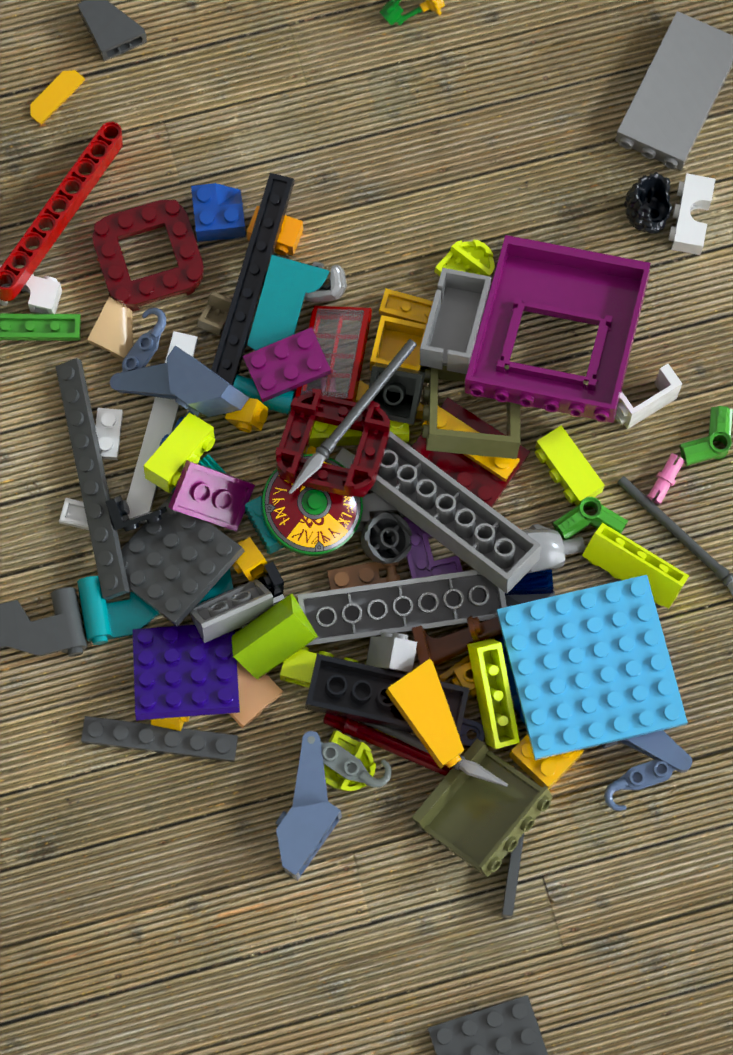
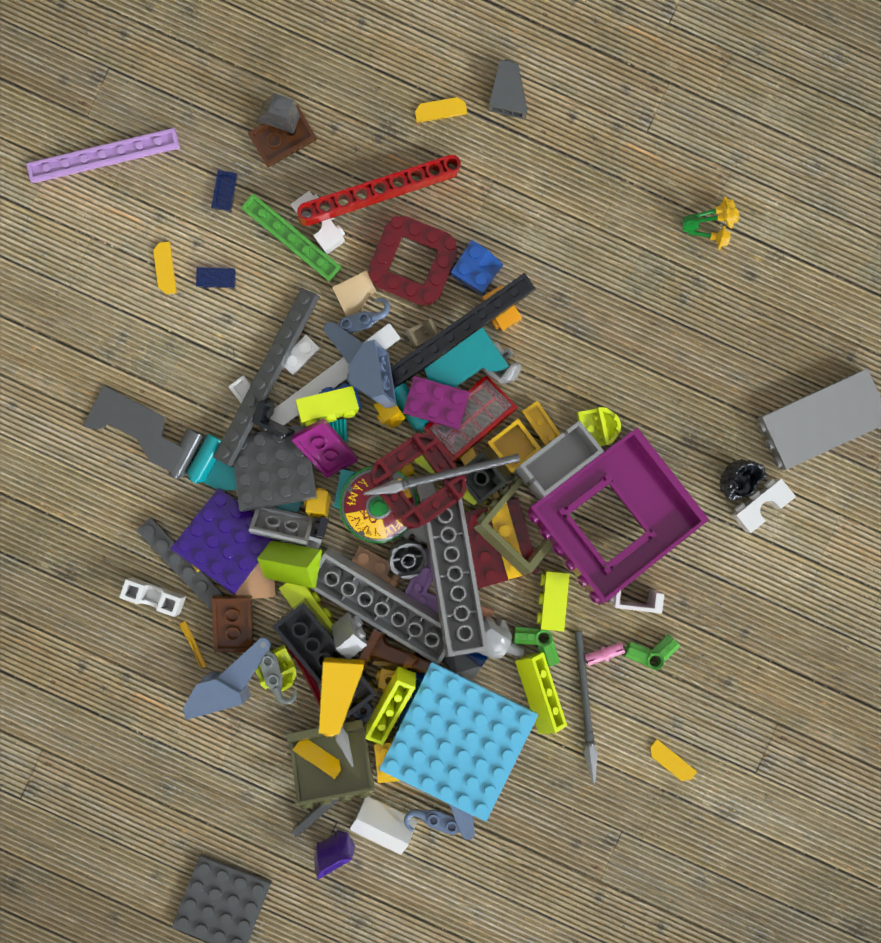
camera: 40 degrees right, 15 degrees up
none -> white arch [119,577,186,617]
none -> yellow piece [180,621,207,669]
none -> reddish brown plate [212,596,253,652]
none -> yellow piece [293,739,341,780]
none -> dark purple slope [314,830,355,880]
none -> white slope [350,796,418,855]

